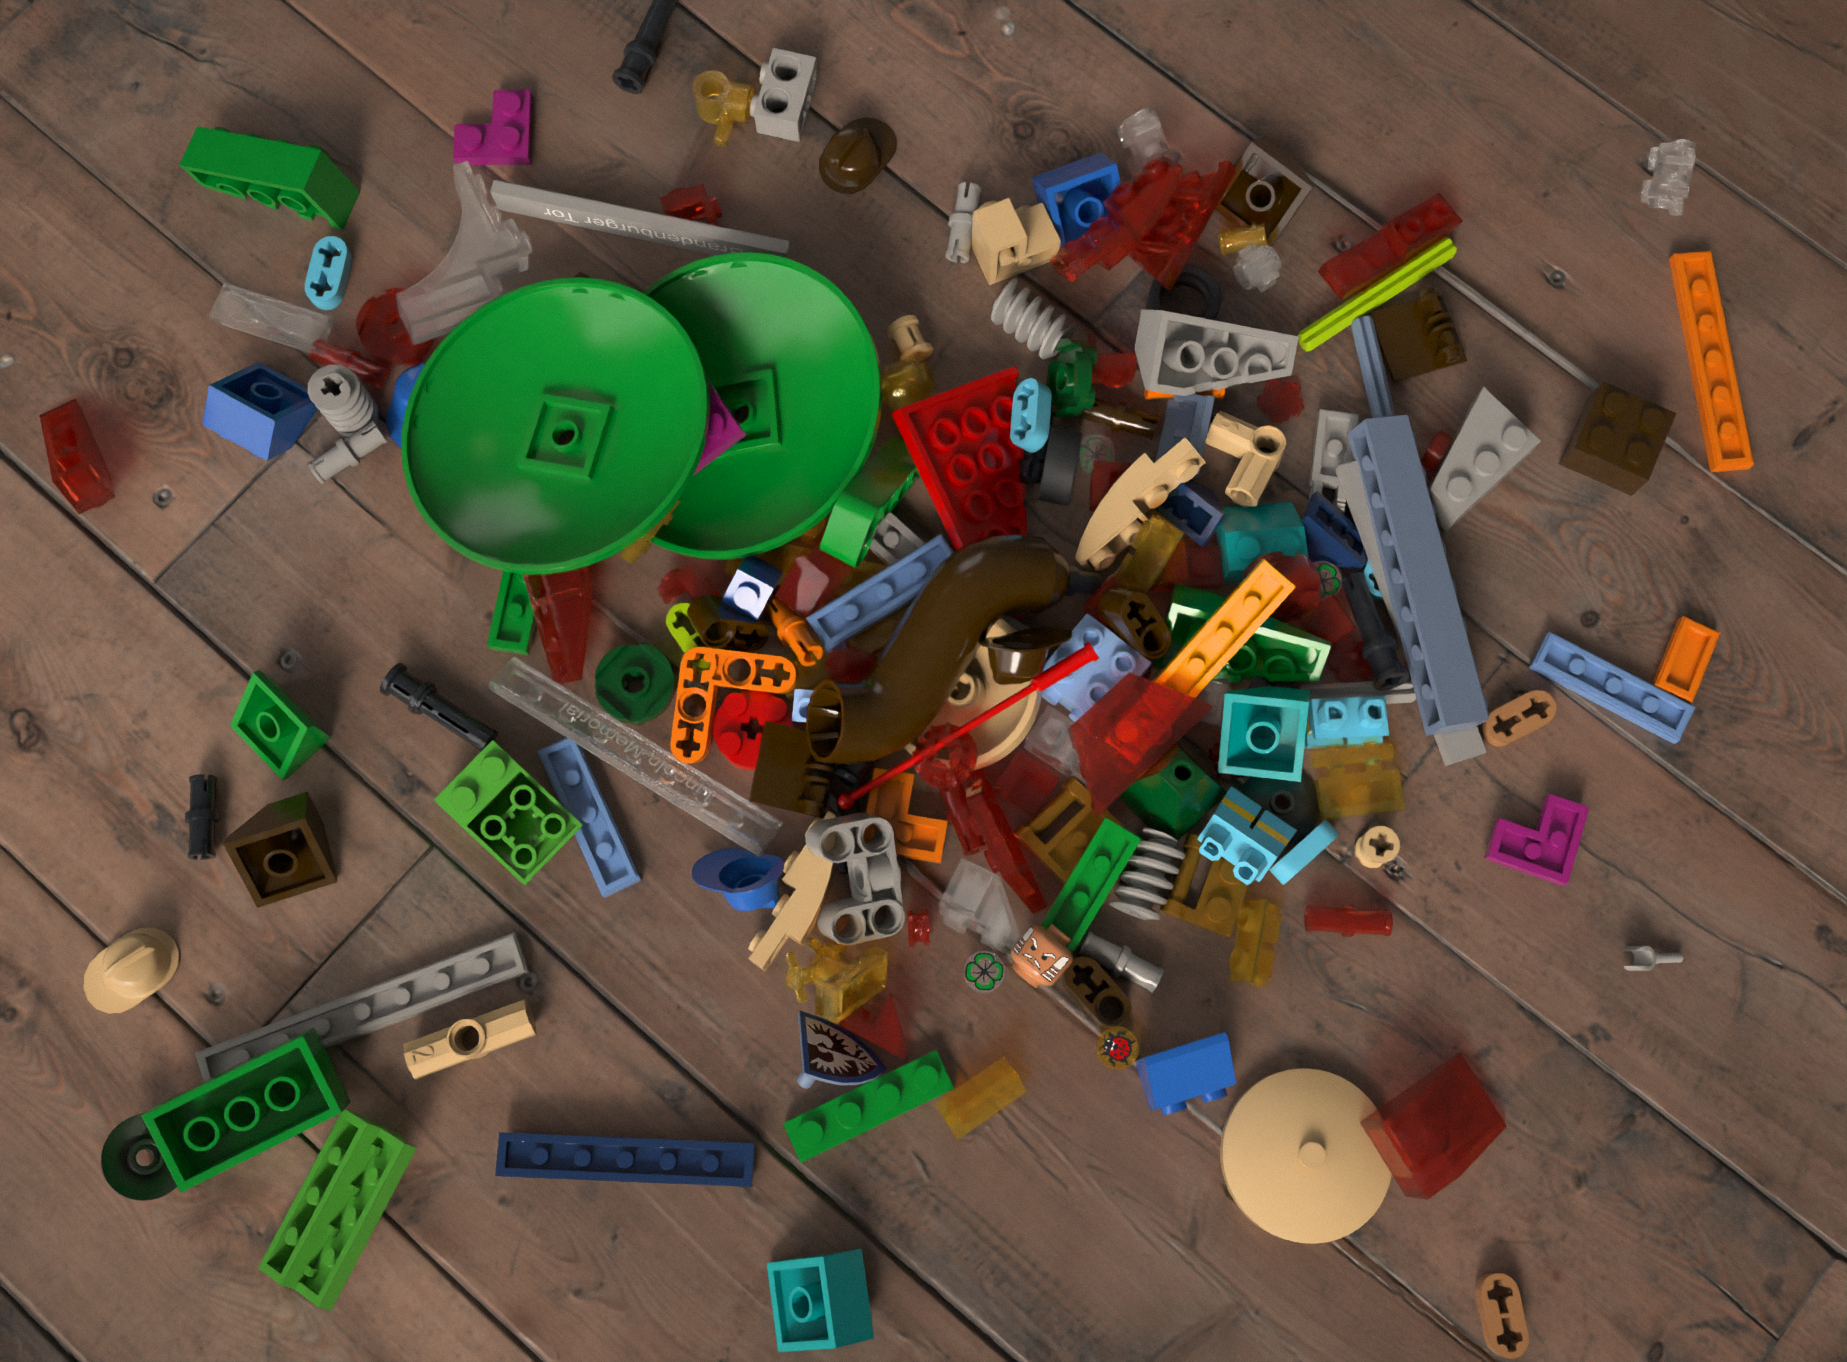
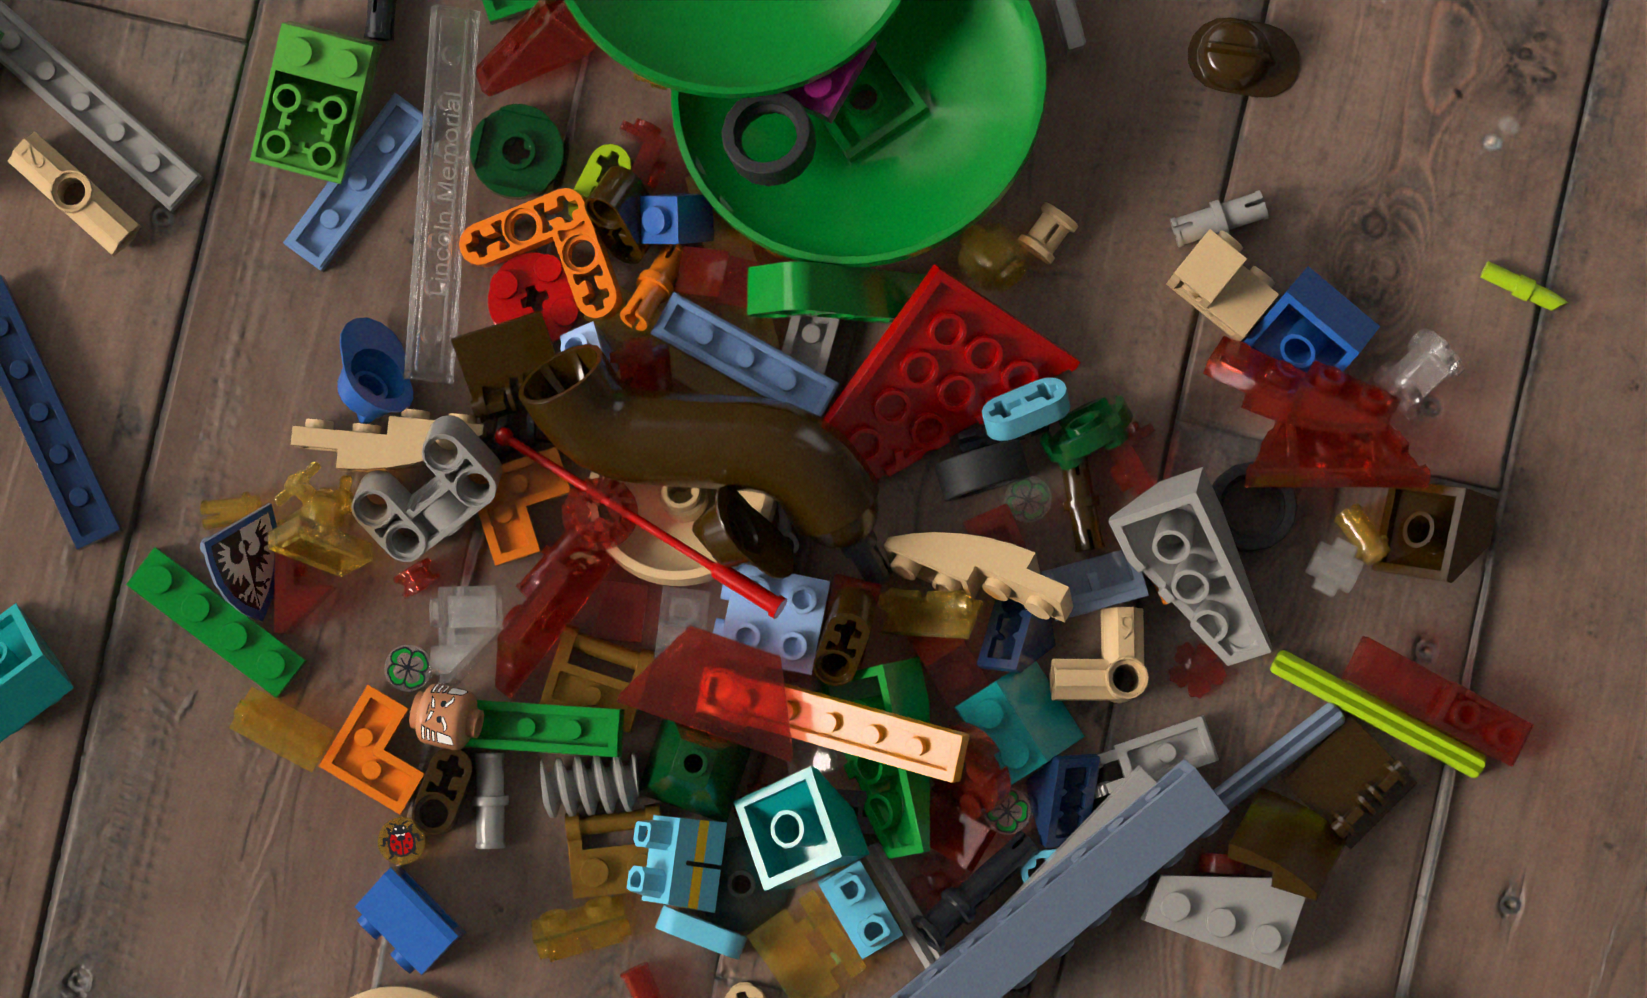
camera: 60 degrees right, 10 degrees up
light grey piece [991,278,1076,361] -> none
none -> clear yellow pin [200,491,262,530]
none -> orange plate [319,685,426,815]
none -> black tyre [722,92,817,186]
none -> dark brown slope [1228,788,1347,901]
none -> lime piece [1480,261,1568,311]

